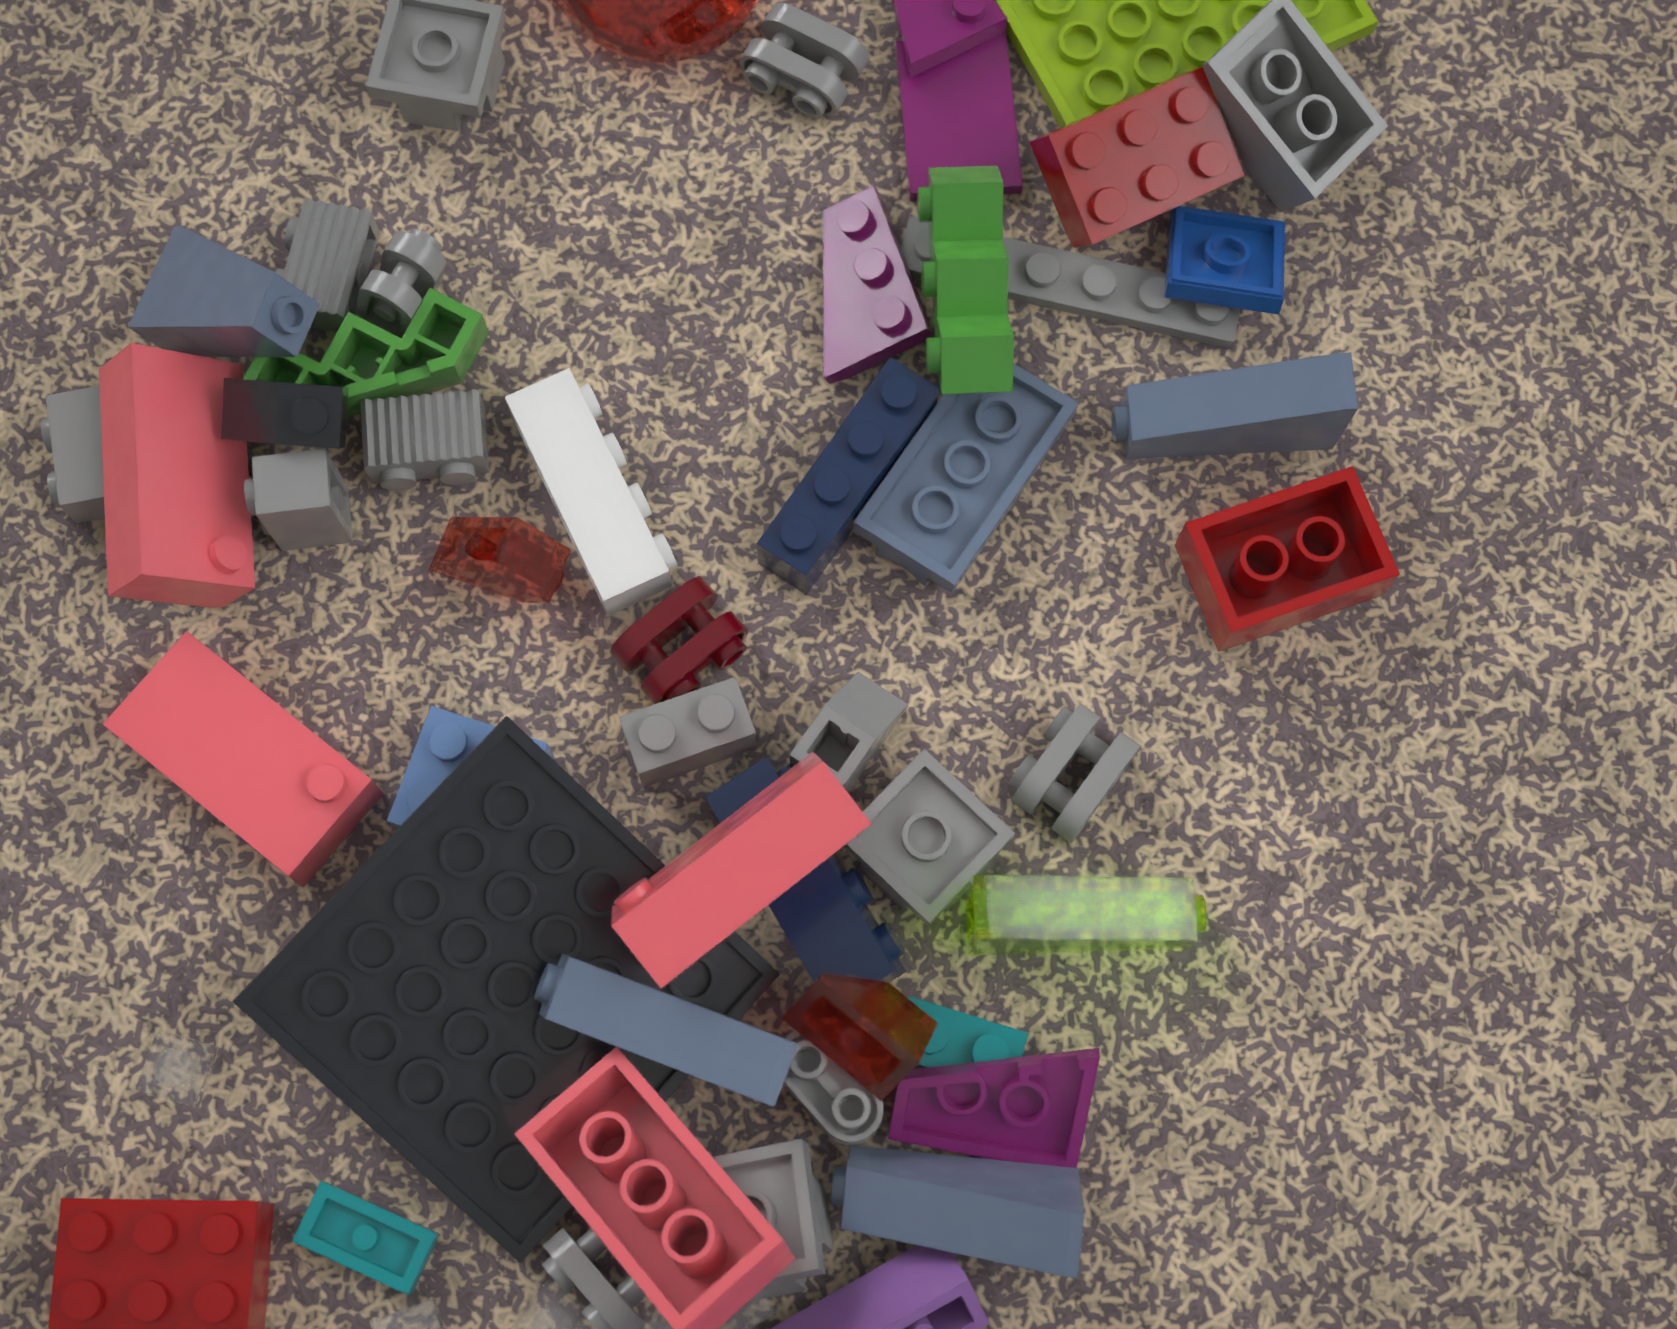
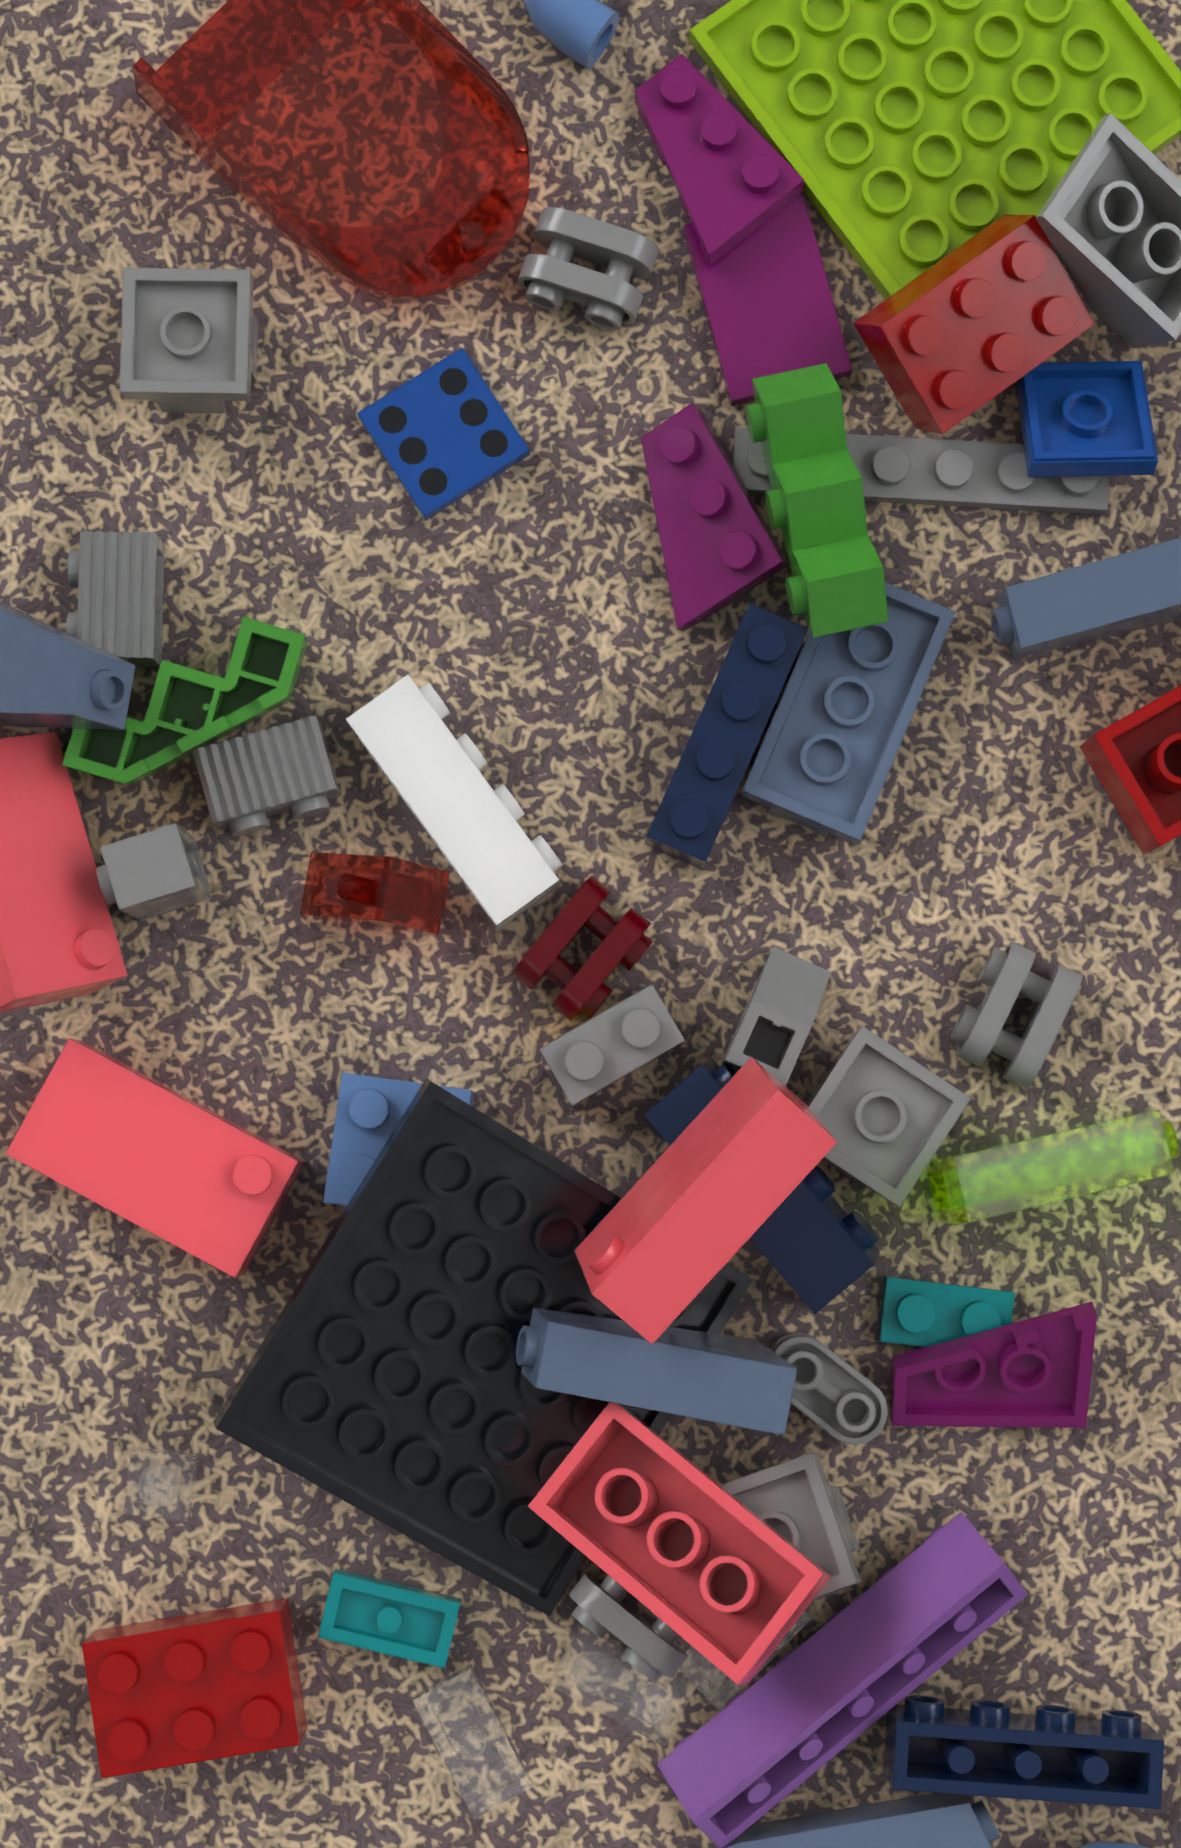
camera: 10 degrees left, 10 degrees up
black slope [221,378,348,449] -> none
light grey brick [356,228,447,338] -> none
clear red slope [782,972,938,1101] -> none
sand blue slope [831,1145,1084,1278] -> none
none -> blue tile [357,347,530,521]

